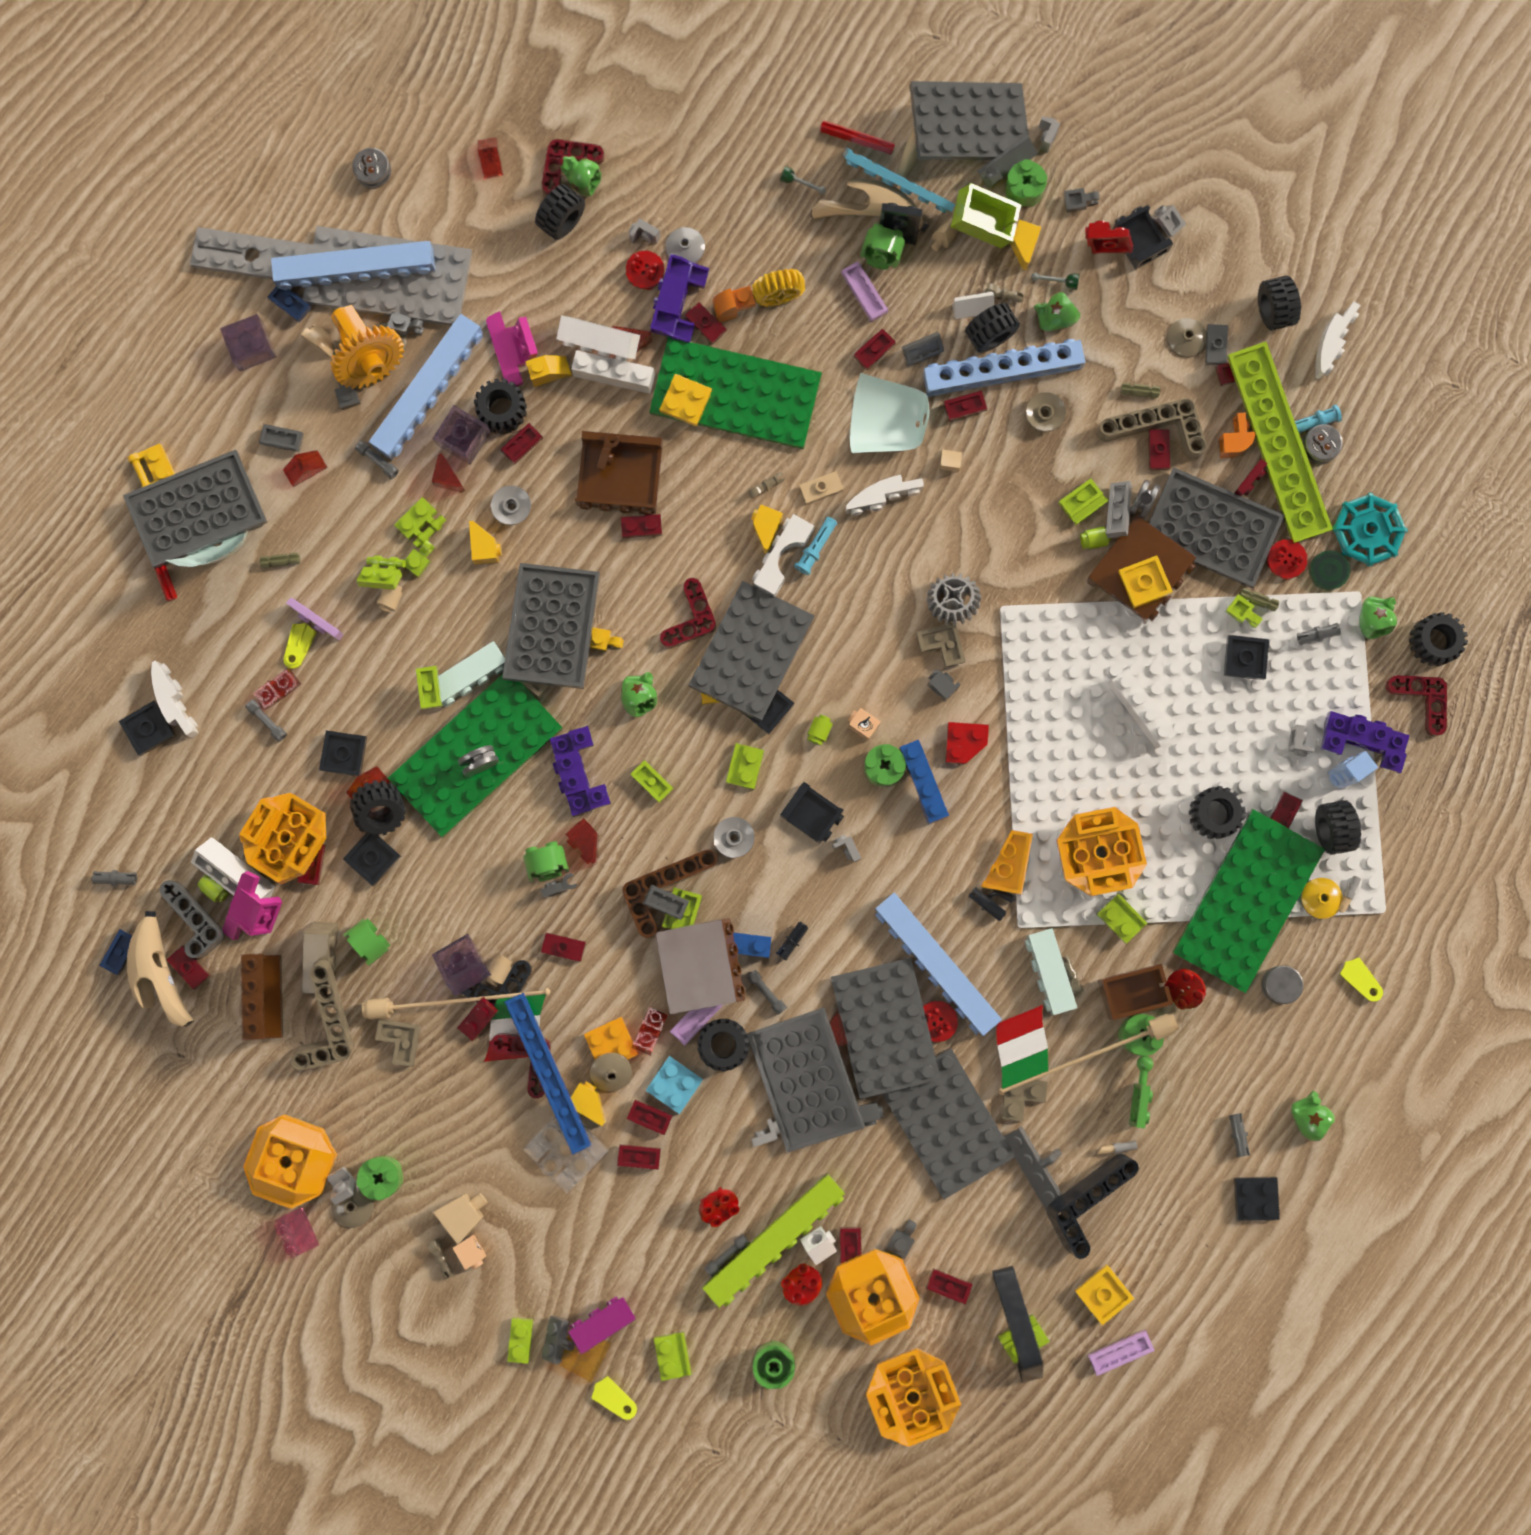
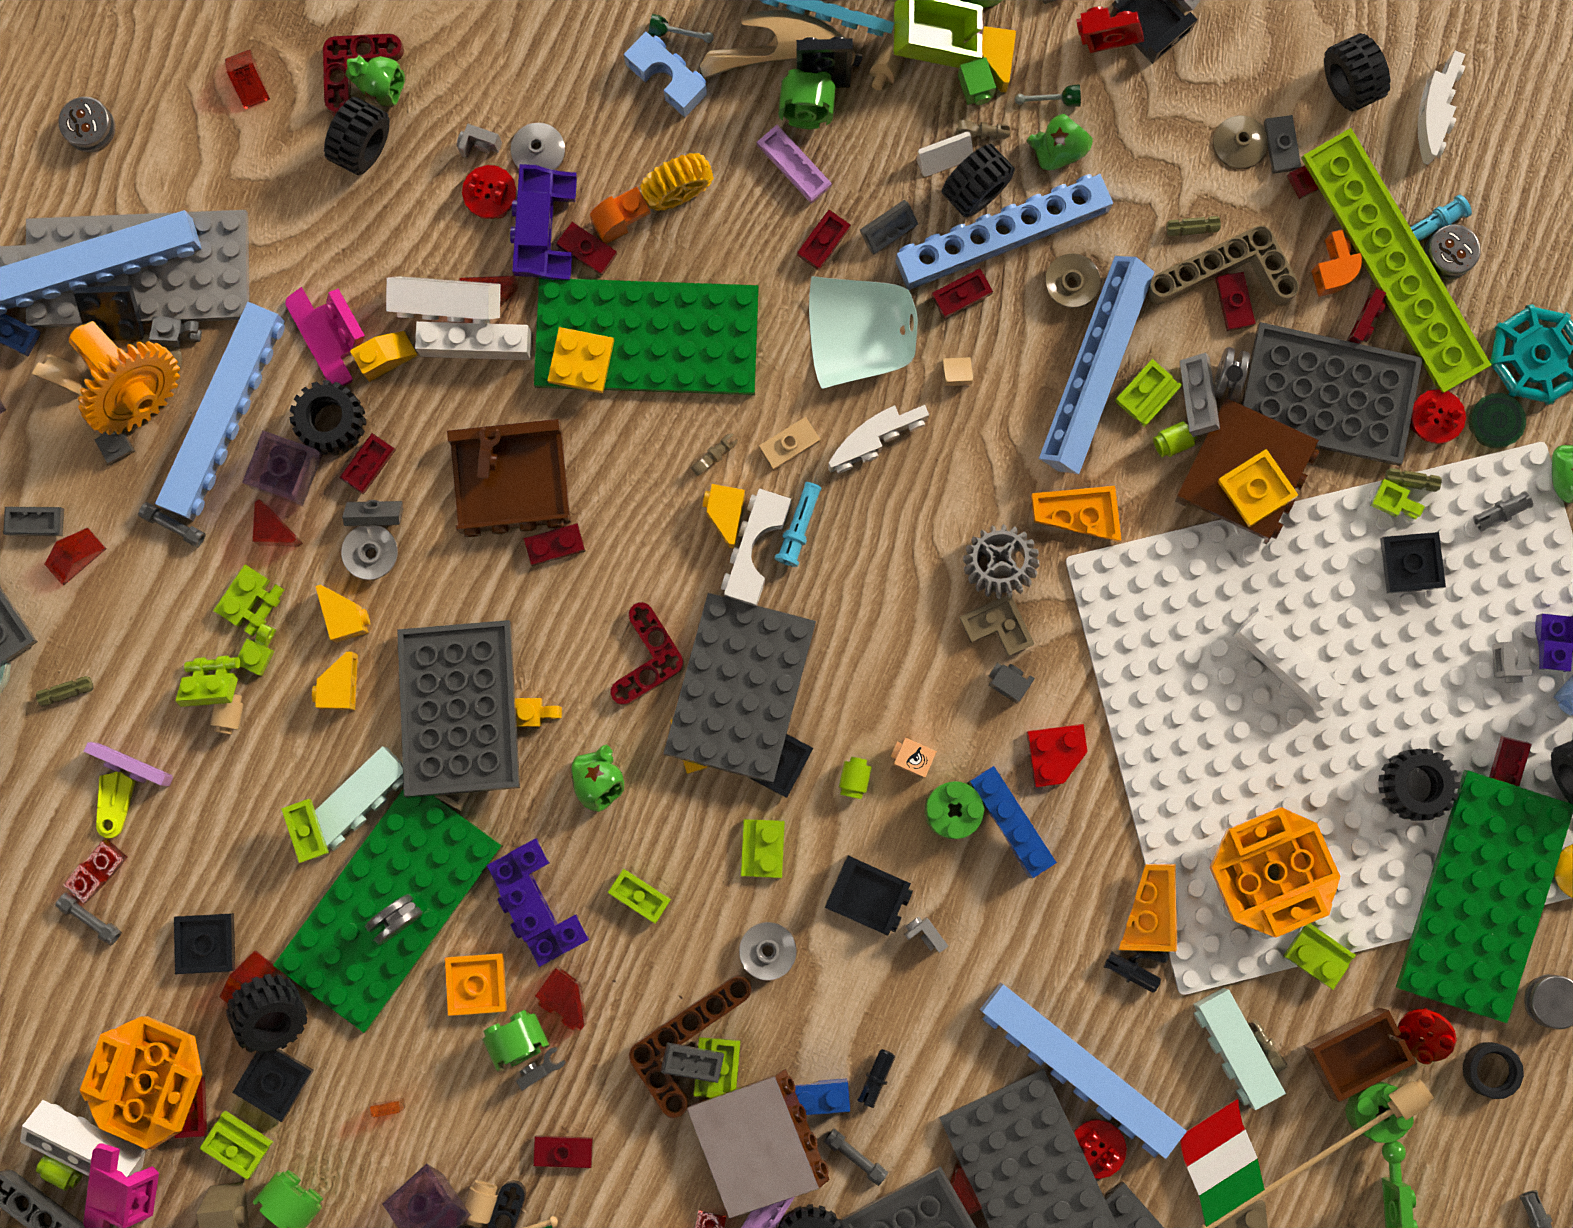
camera: 15 degrees left, 0 degrees up
none -> black plate [73,285,145,340]
none -> lime plate [199,1111,274,1180]
none -> yellow slope [312,652,358,710]
none -> dark grey plate [342,500,403,526]
none -> clear orange tile [370,1098,405,1118]
none -> light orange plate [445,953,507,1016]
none -> light blue arch [624,32,707,117]
none -> bright green brick [958,57,996,105]
none -> light orange wing [1031,486,1121,542]
none -> light blue brick [1039,256,1154,474]
none -> black tyre [1463,1042,1524,1099]

